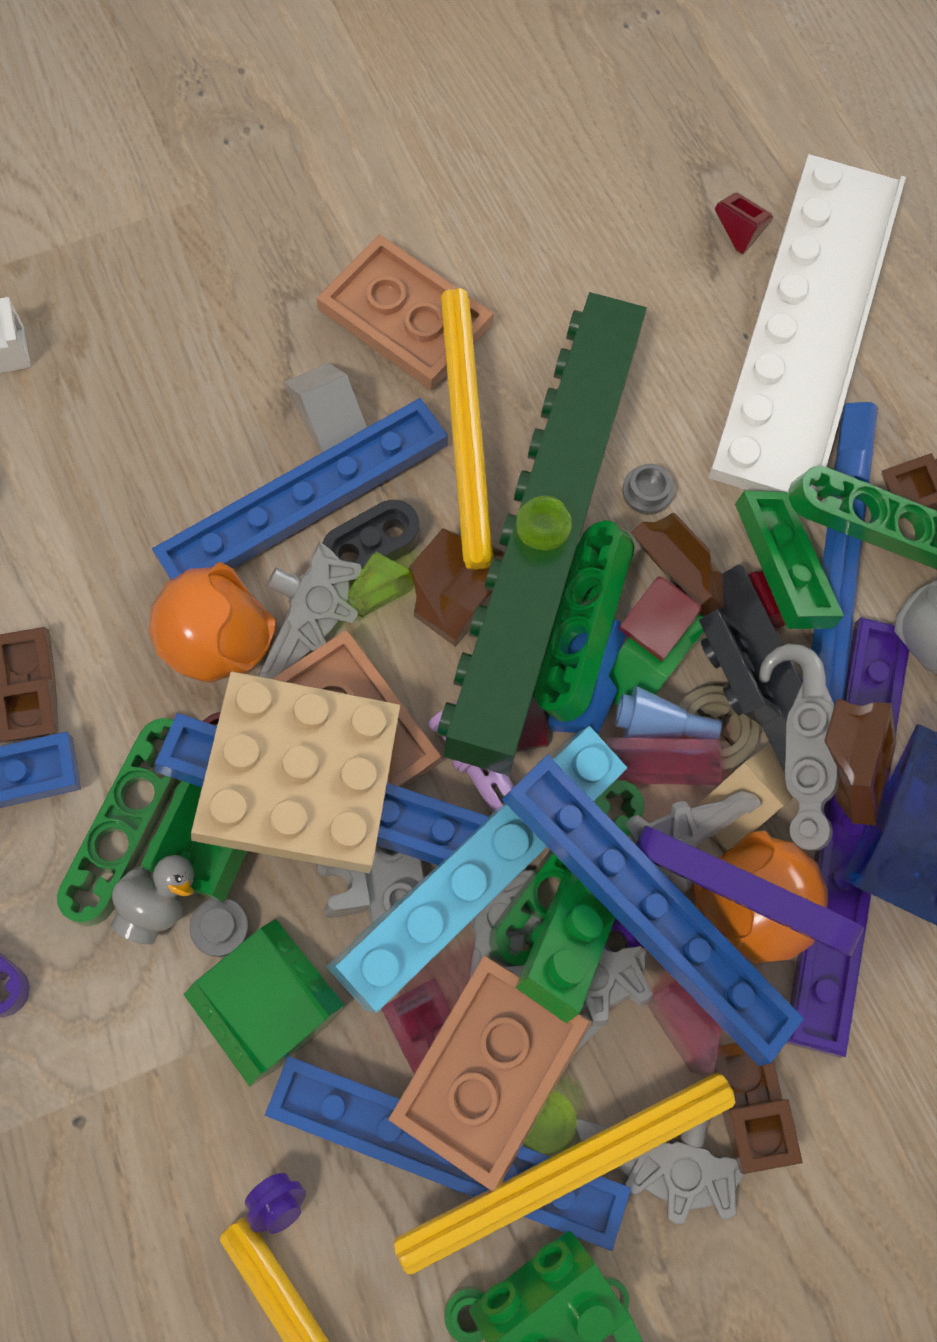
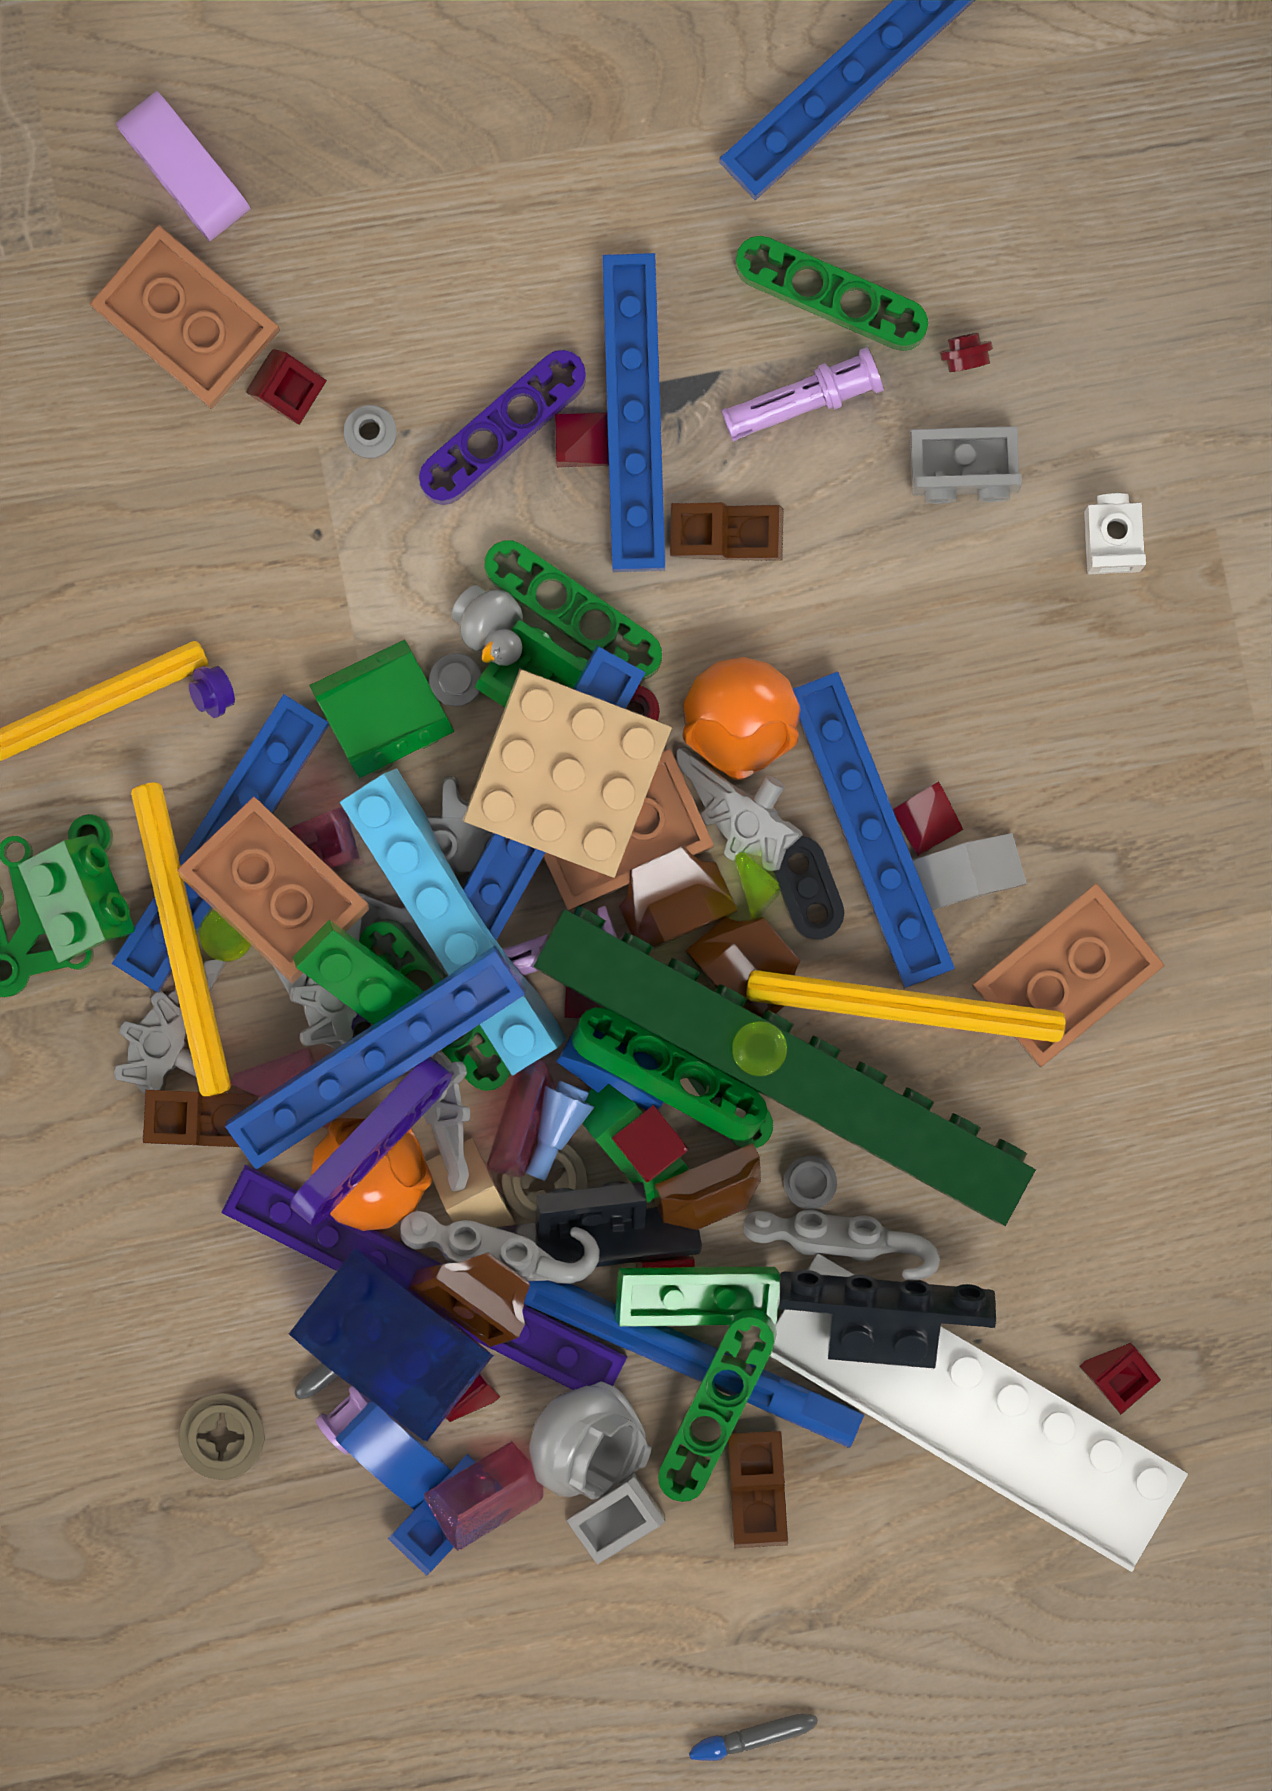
camera: 110 degrees right, 15 degrees up
none -> reddish brown slope [619,846,738,950]
none -> light grey piece [743,1210,940,1280]
none -> black bracket [779,1270,996,1369]
none -> dark red slope [893,781,964,856]

